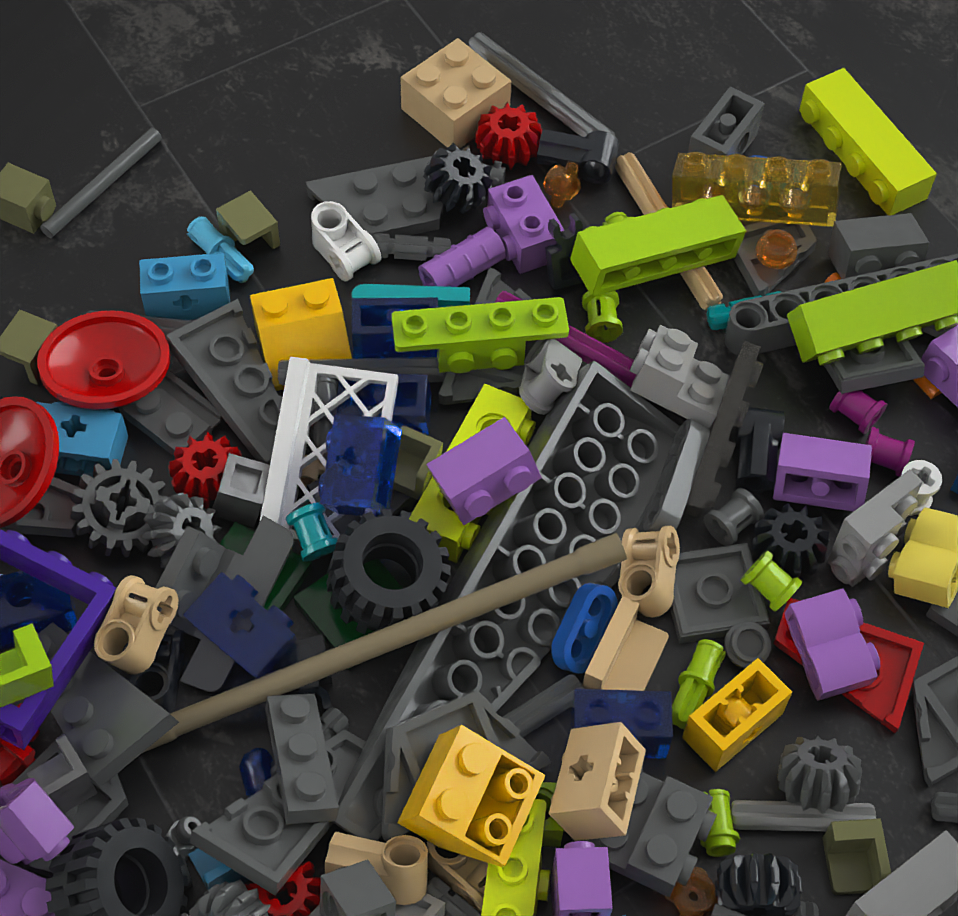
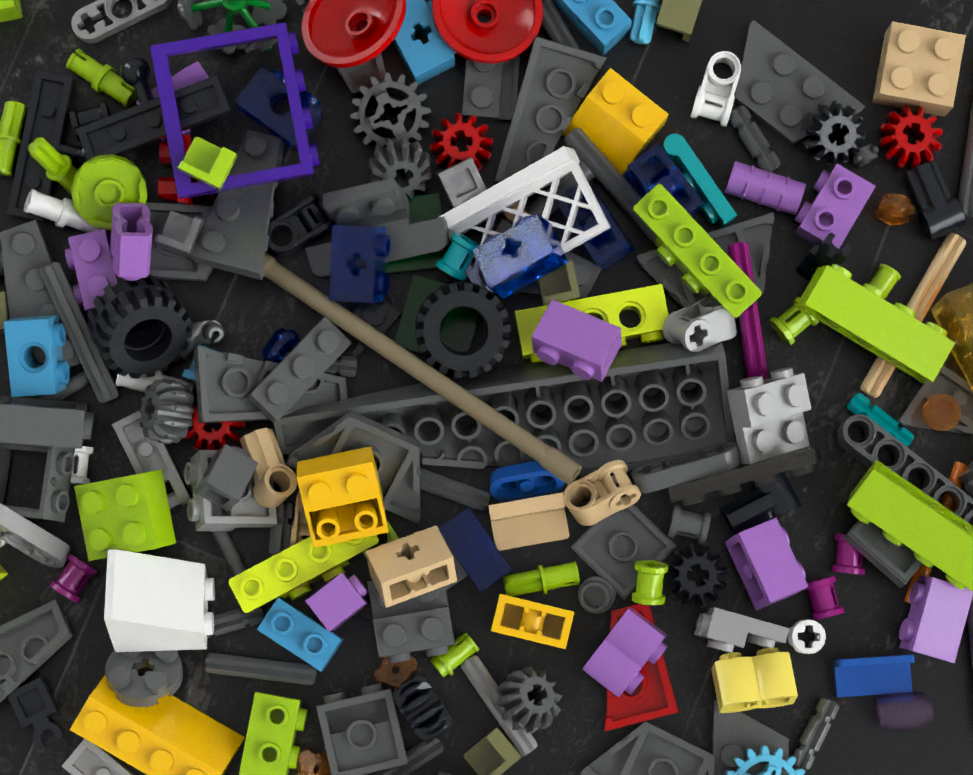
camera: 55 degrees right, 25 degrees up
tan piece [94,575,179,674] -> none

